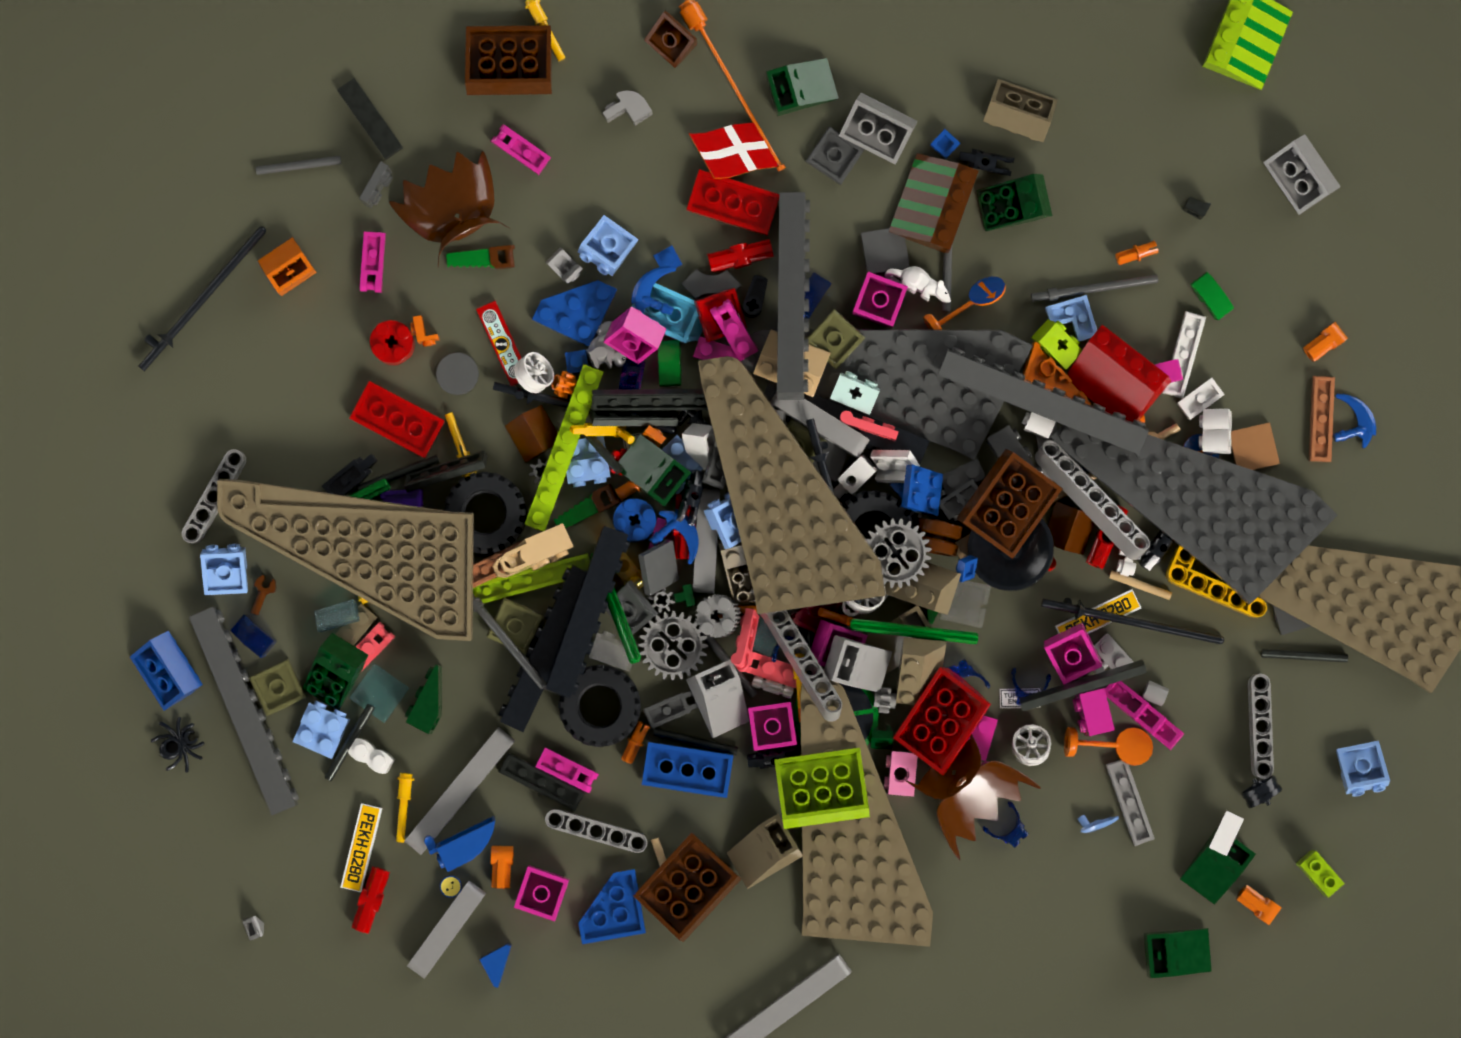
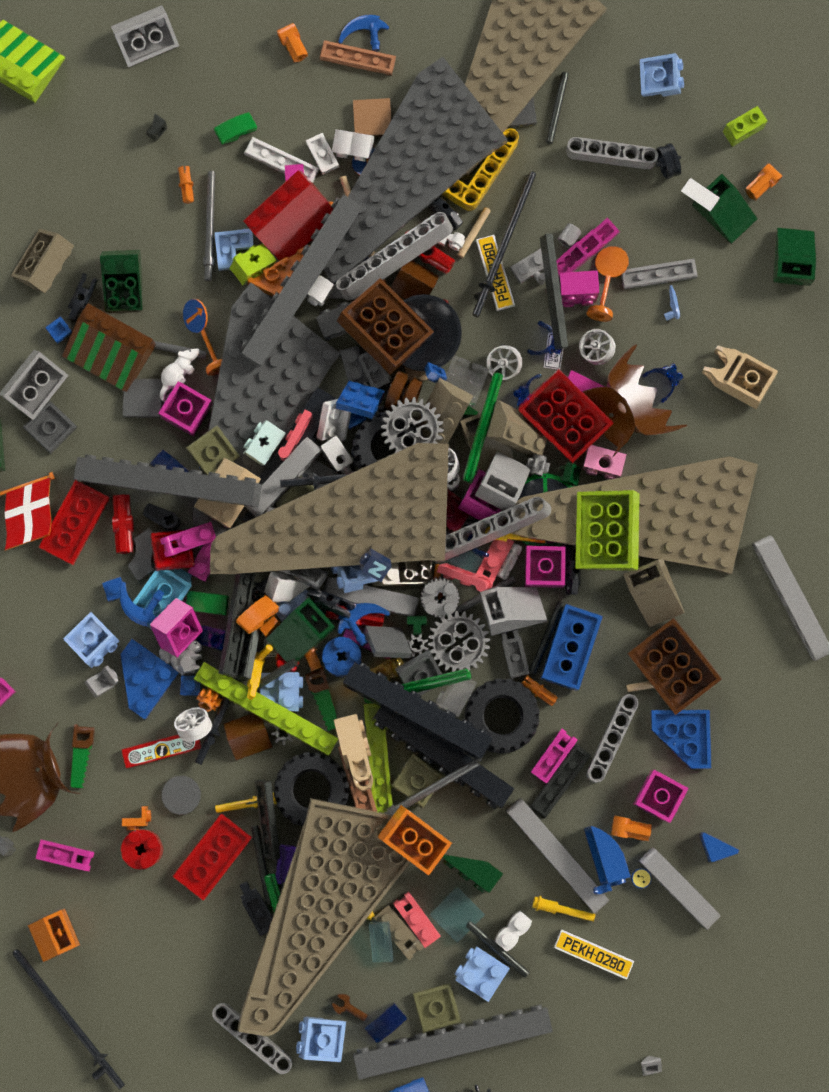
camera: 80 degrees left, 5 degrees down
dark green slope [303,633,368,710] -> none
red piece [351,866,390,934] -> none
orange bar [818,608,855,626] -> none
dark pink brick [1044,623,1102,685] -> none
none -> orange slope [236,595,279,634]
none -> dark blue brick [359,548,392,582]
none -> orange brick [378,805,452,876]
none -> white wheel [487,345,522,380]
none -> tan brick [702,346,778,409]

